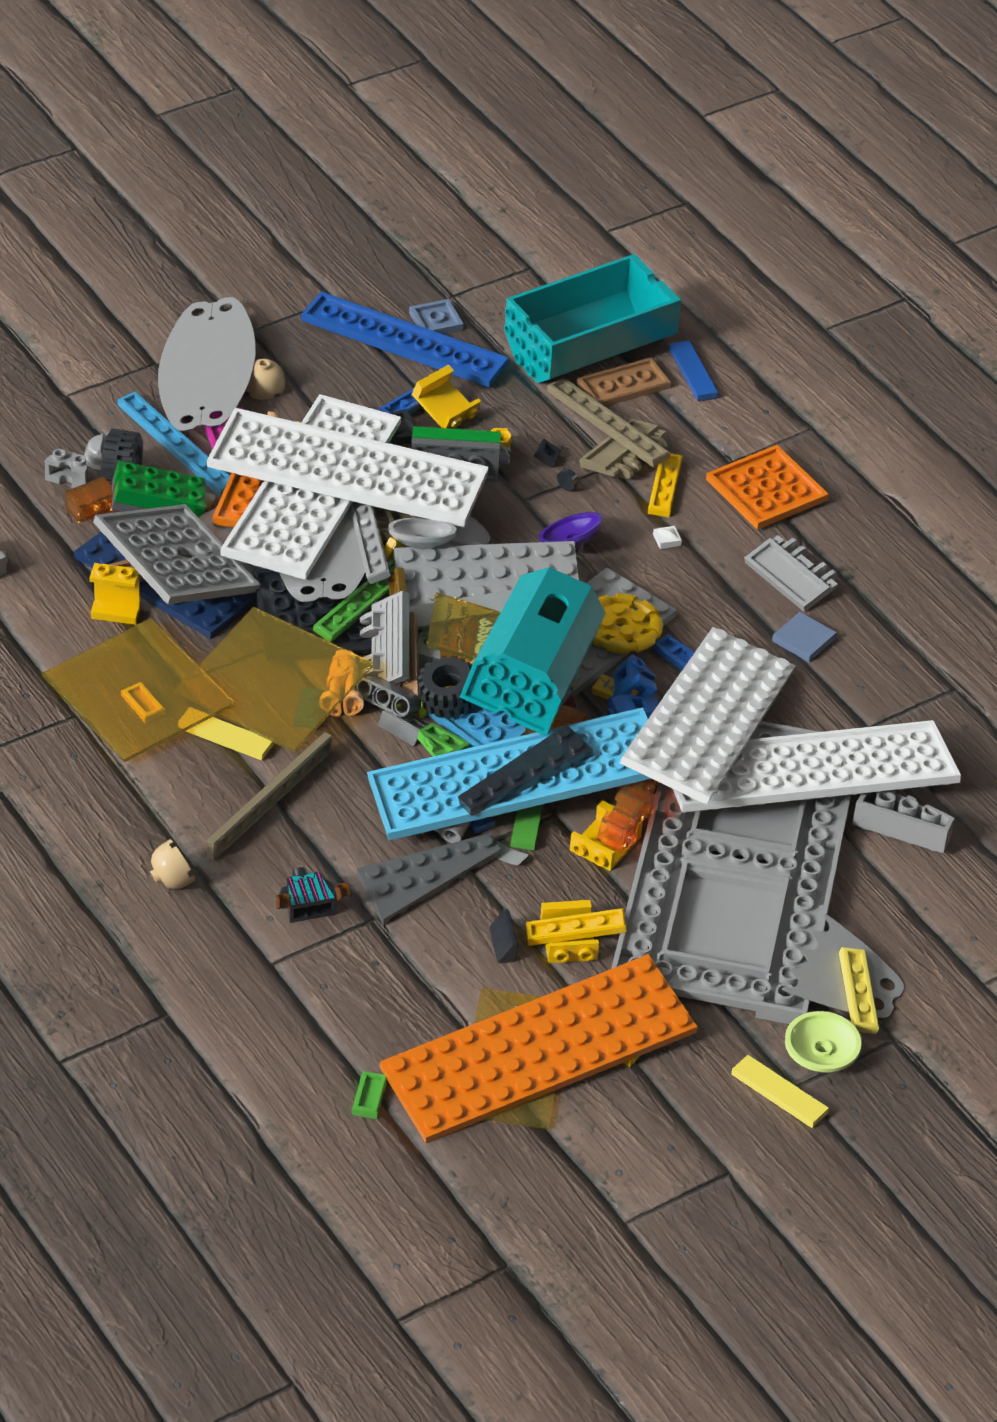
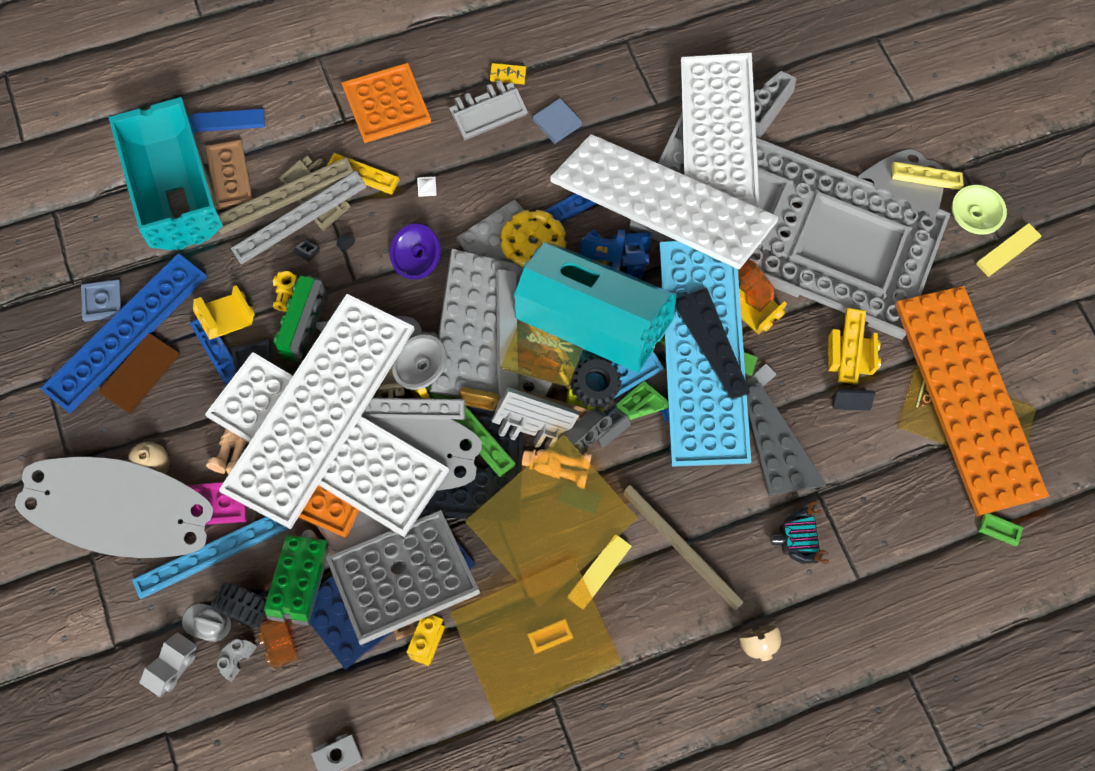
camera: 80 degrees left, 25 degrees up
none -> reddish brown tile [98,333,180,414]
none -> light grey brick [140,632,197,697]
none -> light grey tile [231,171,367,265]
none -> yellow tile [490,63,526,85]

